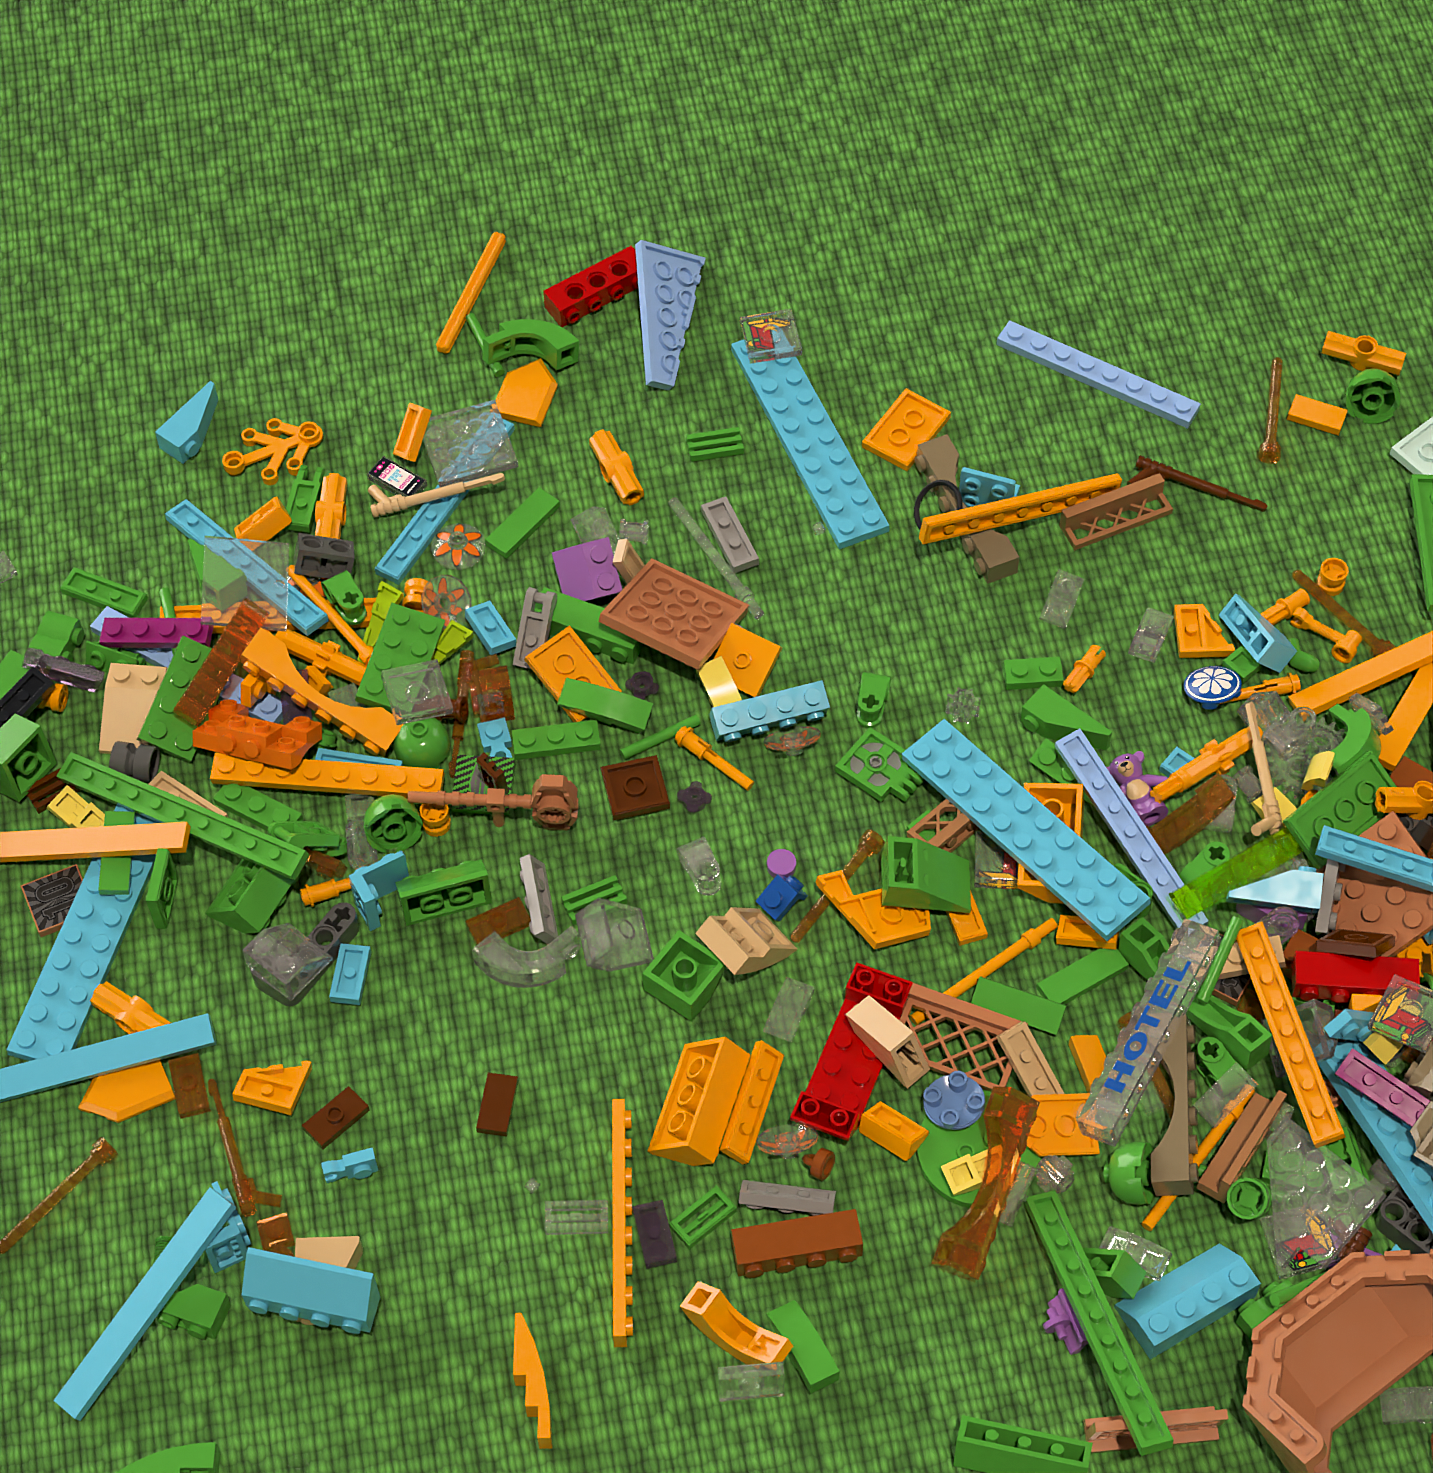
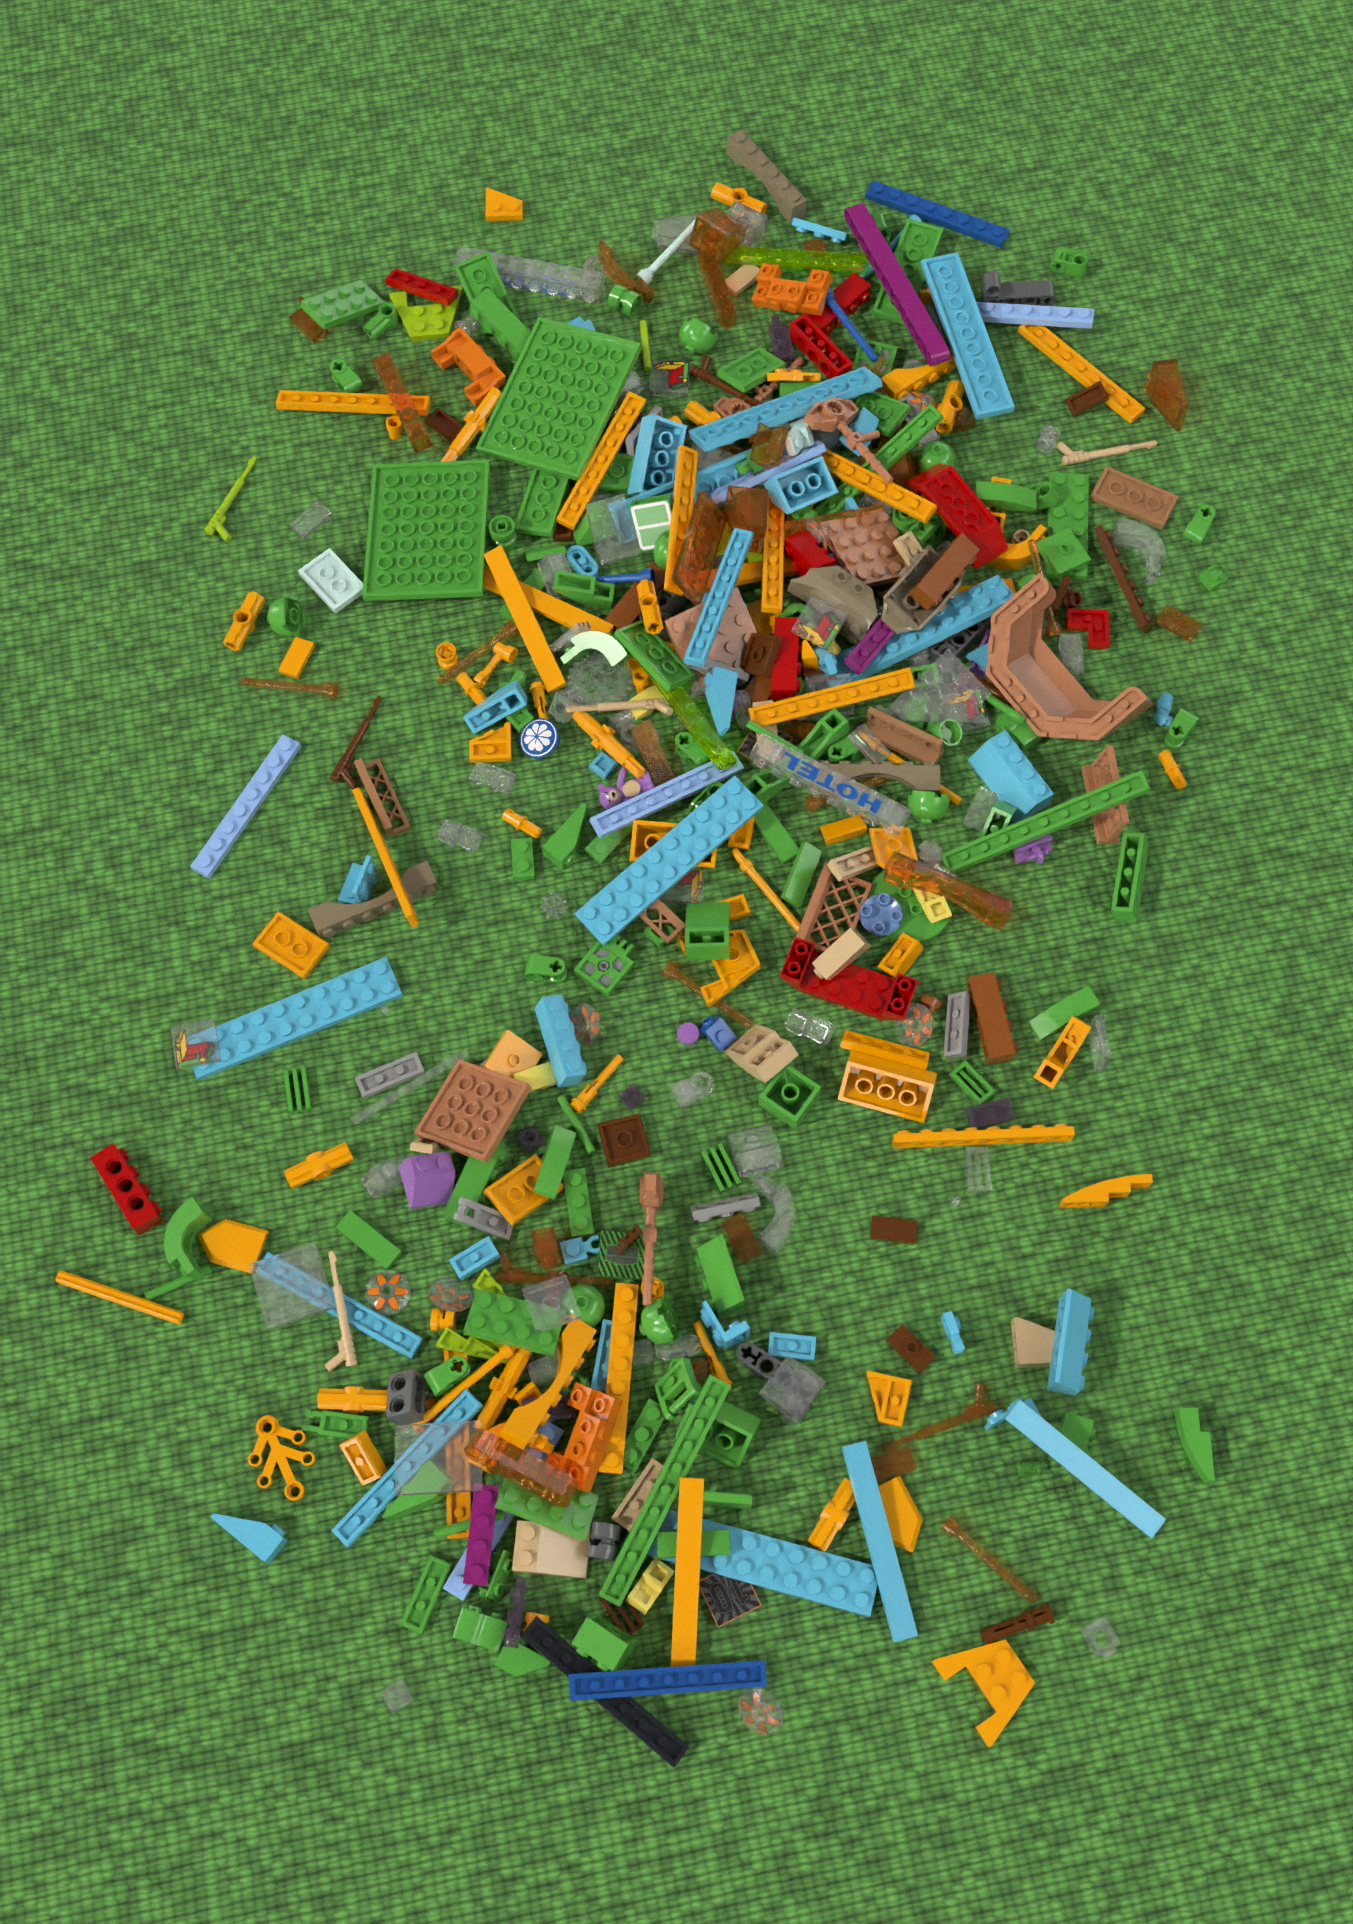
camera: 90 degrees left, 10 degrees up
clear orange plate [256,1212,295,1257] -> none
tile [367,456,427,497] -> none
light orange tile [393,403,432,462] -> none
clear bush [619,519,649,545] -> none
light blue wing [635,240,706,390] -> none
black tyre [914,480,963,529] -> none
clear piece [1261,707,1316,761] -> none
light yellow slope [1301,751,1335,791] -> none

